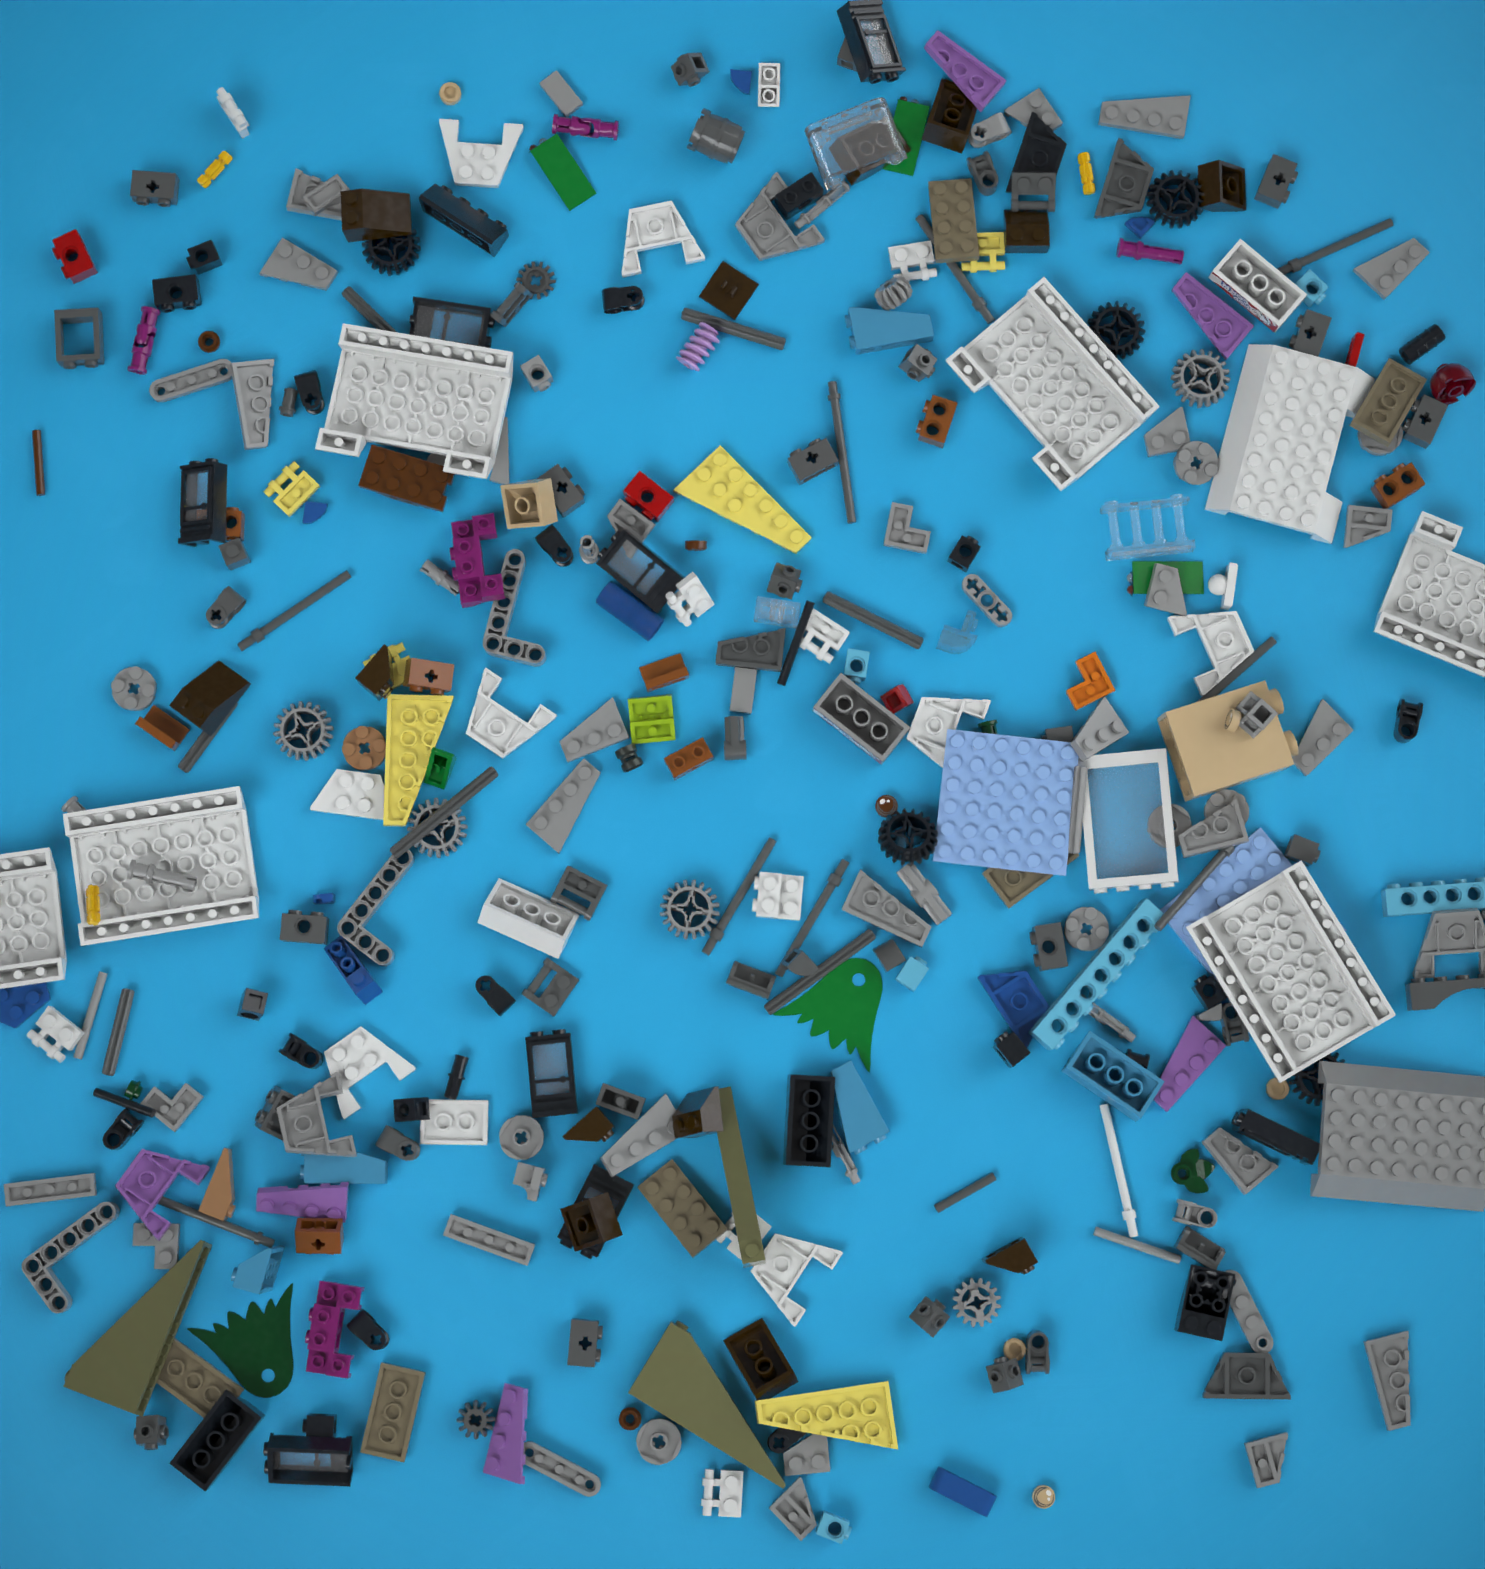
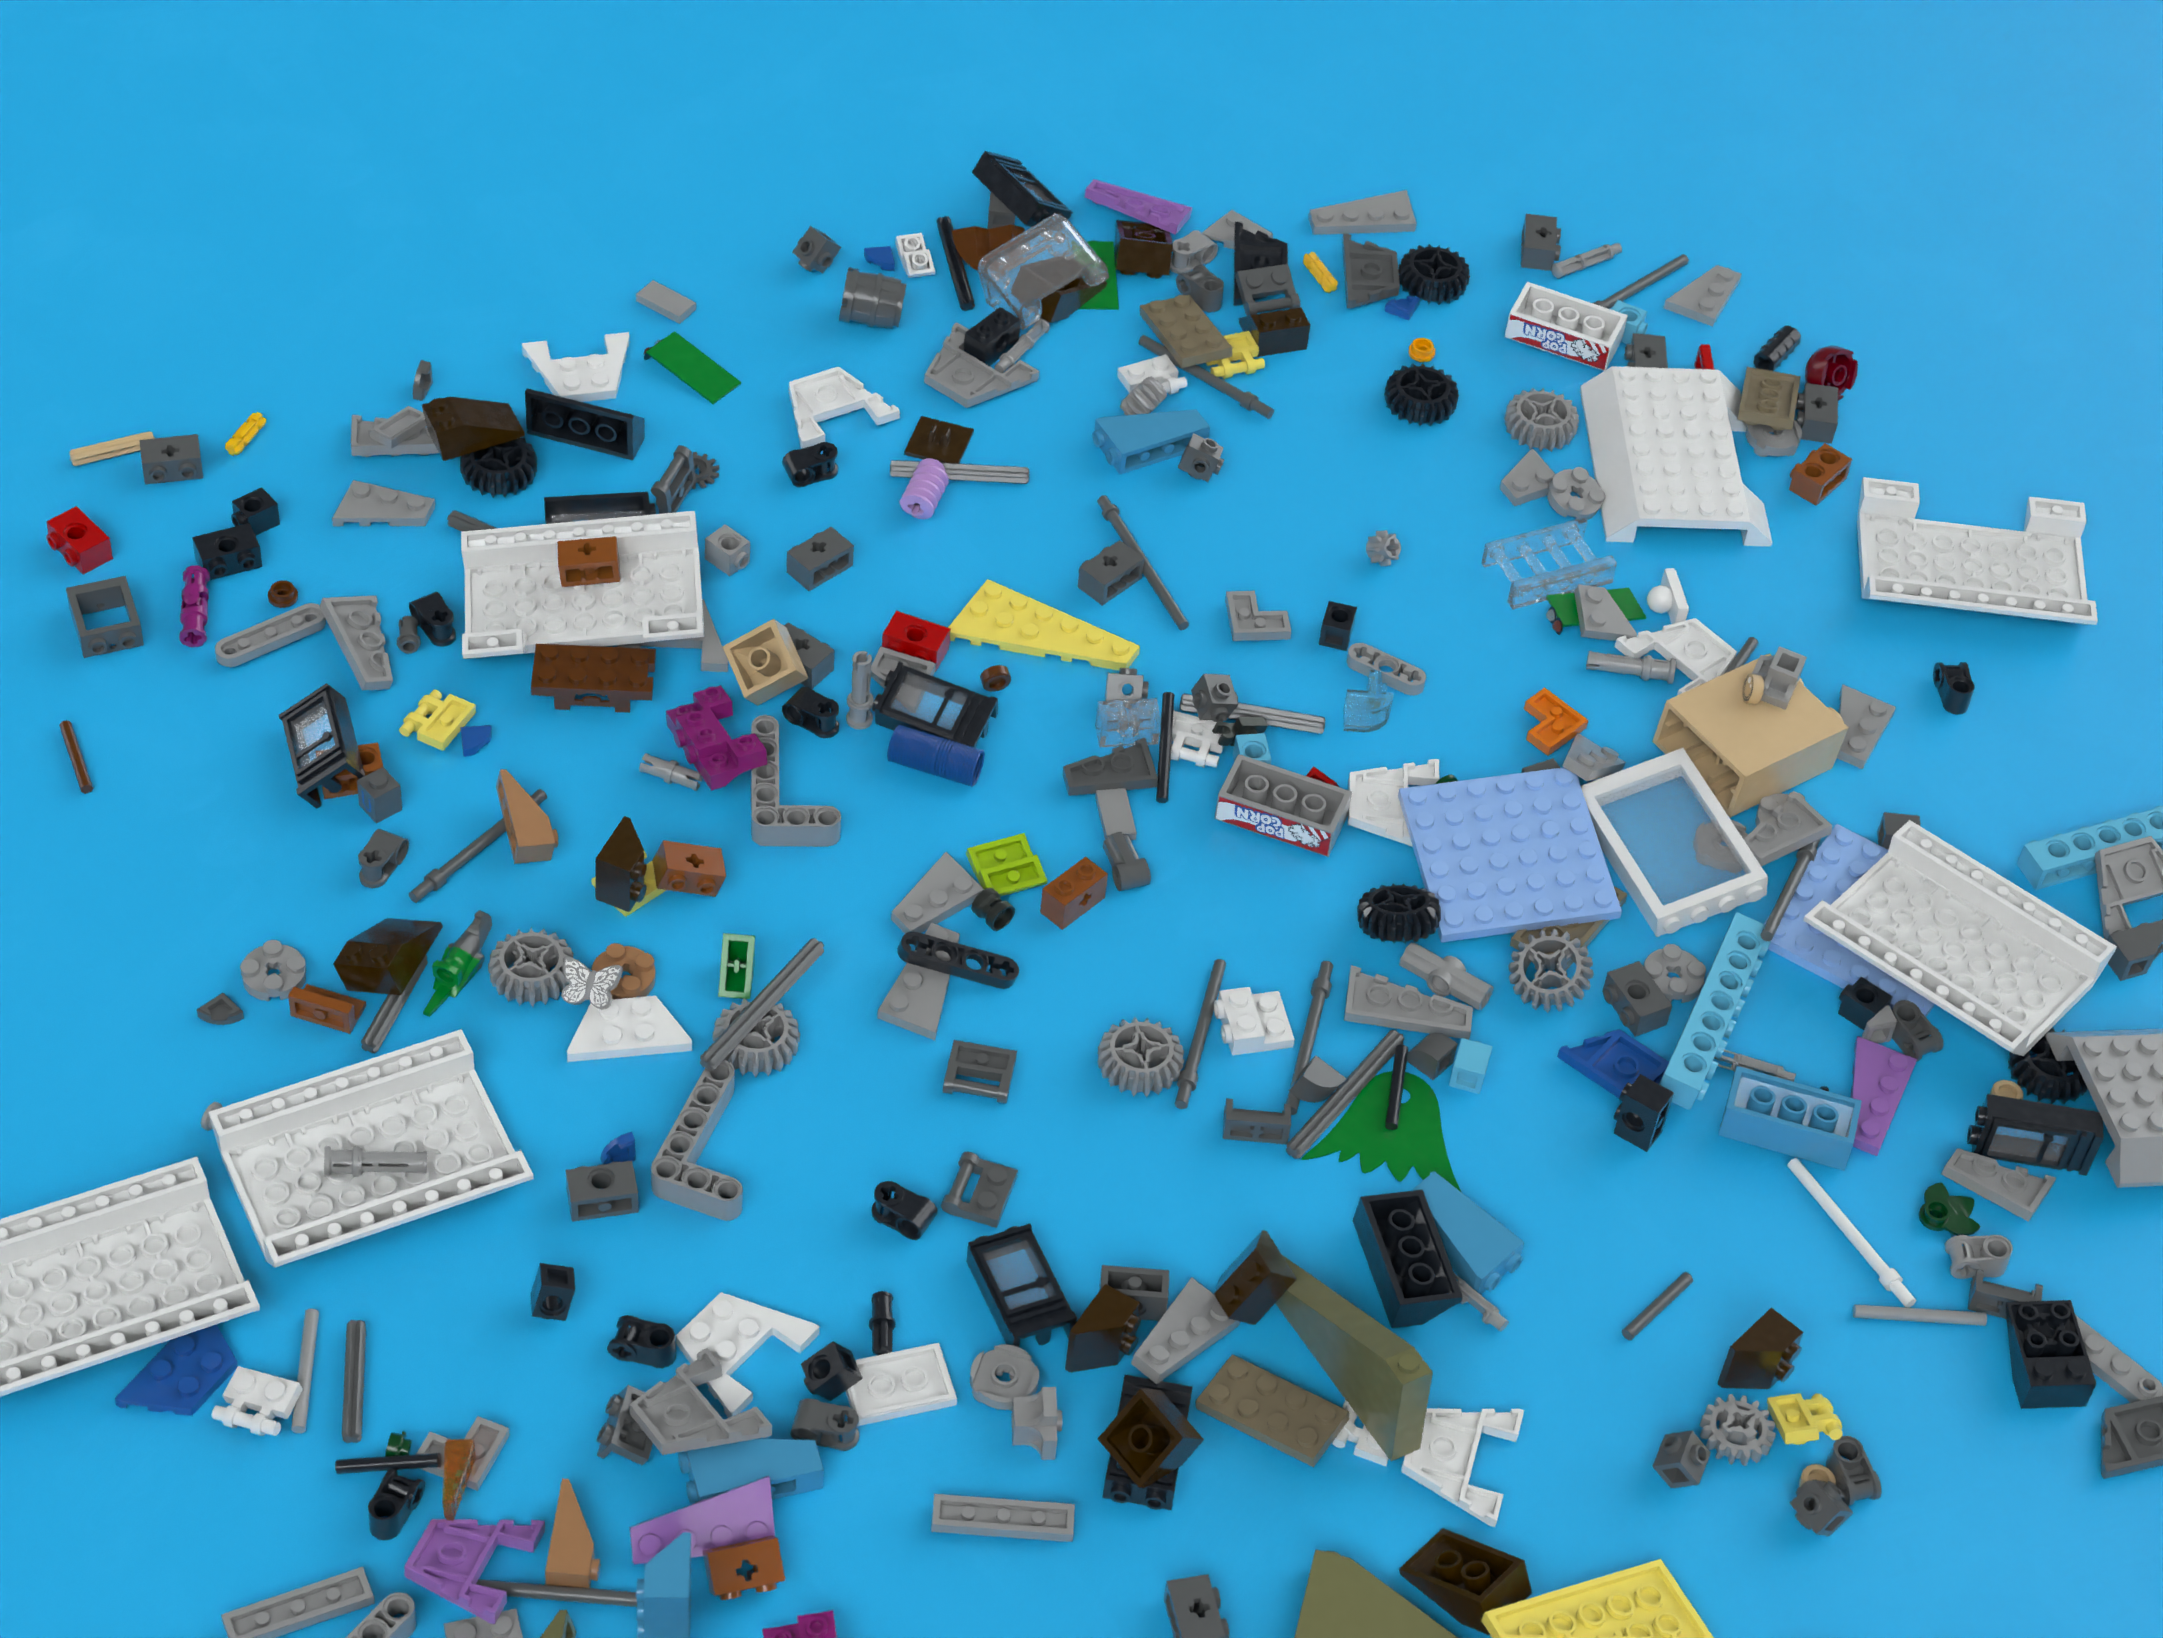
camera: 20 degrees left, 35 degrees down
yellow axle [86,885,101,926] -> none
white plate [216,87,250,139] -> none
blue slope [324,936,383,1005] -> none
light yellow wing [383,694,454,827] -> none
tan tile [439,82,461,105] -> none
white wing [466,668,557,759] -> none
white slope [477,878,580,959] -> none
magenta piece [552,114,619,141] -> none
dark orange panel [639,653,689,693] -> none
white plate [665,572,715,627] -> none
reddish brown tile [875,795,898,818] -> none
dark orange brick [916,395,957,448] -> none
white slope [945,277,1160,491] -> none
light grey axle [1068,766,1088,854] -> none
magenta pin [1116,238,1184,264] -> none
medium lavender wing [1171,272,1254,360] -> none
dark brown slope [1197,160,1246,212] -> none
light grey wing [1343,505,1393,548] -> none
none -> tan axle [69,431,155,466]
none -> dark grey tile [197,993,244,1025]
none -> dark grey tile [413,360,433,401]
none -> green animal [423,910,492,1017]
none -> clear orange slope [442,1439,476,1521]
none -> medium nougat slope [496,769,558,864]
none -> dark orange brick [557,536,620,587]
none -> light grey animal [561,957,623,1010]
none -> dark grey brick [786,527,854,591]
none -> black beam [897,932,1019,989]
none -> black axle [936,216,975,311]
none -> reddish brown brick [952,224,1025,275]
none -> dark grey brick [1191,674,1239,722]
none -> pearl dark grey plate [1212,717,1268,746]
none -> light grey gear [1366,530,1401,566]
none -> black bar [1385,1045,1408,1130]
none -> light orange plate [1408,338,1436,362]
none -> light grey gear [1508,929,1594,1013]
none -> light grey piece [1551,243,1622,278]
none -> light grey pin [1586,651,1676,684]
none -> light yellow plate [1767,1393,1843,1445]

